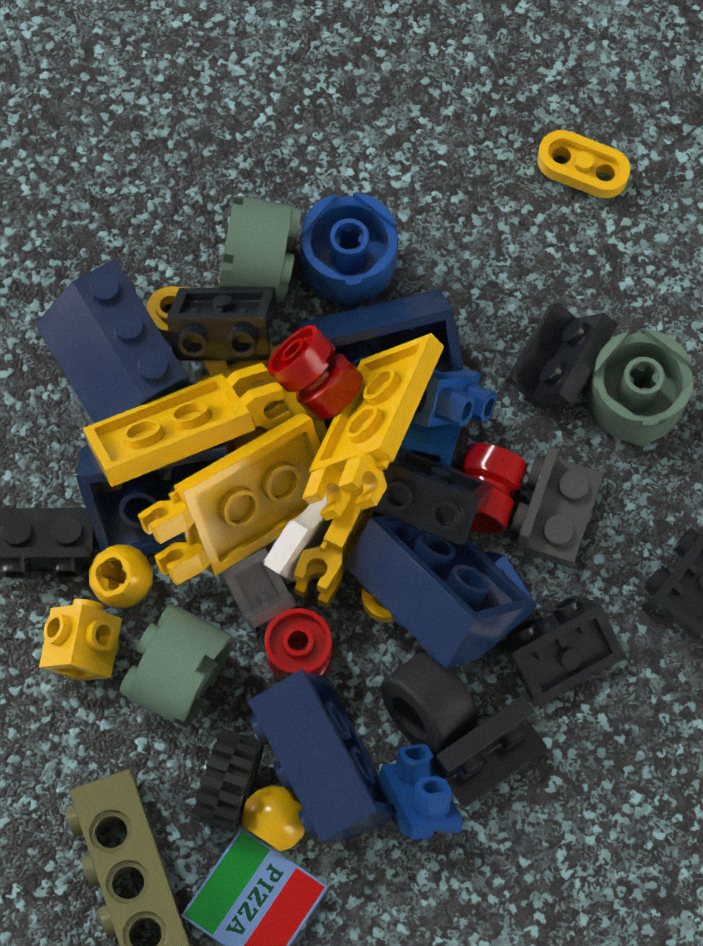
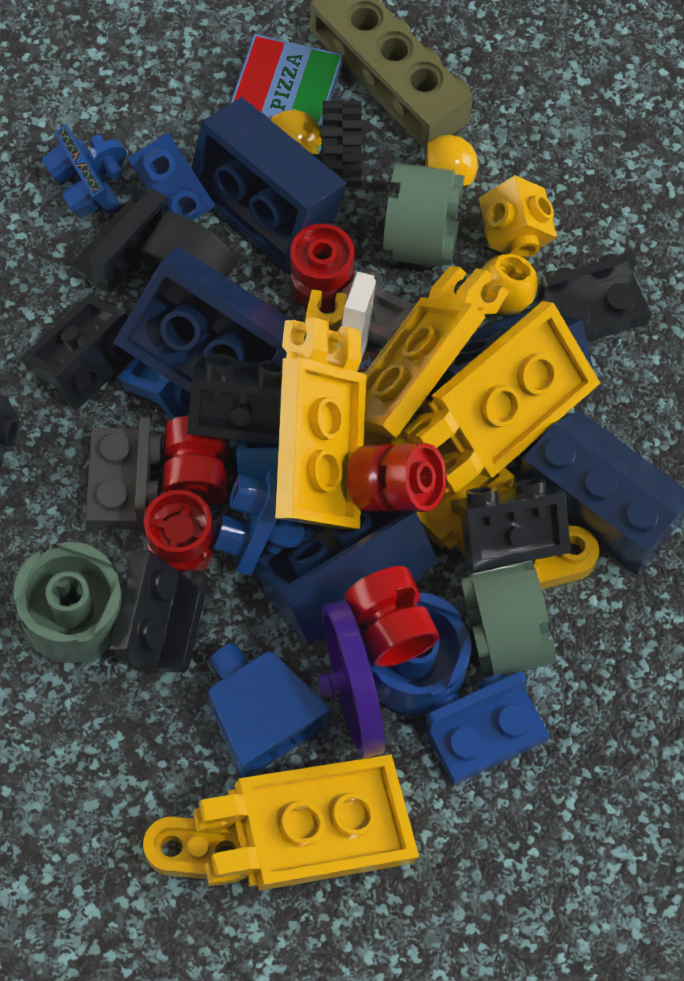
camera: 160 degrees right, 5 degrees down
none -> blue hips [42,124,127,218]
none -> red wheel [144,489,215,572]
none -> yellow tile [193,754,419,891]
none -> blue torso [208,643,330,778]
none -> dark purple piece [318,600,385,759]
none -> red wheel [345,566,439,667]
none -> blue bracket [424,671,549,786]
none -> yellow piece [425,134,479,191]

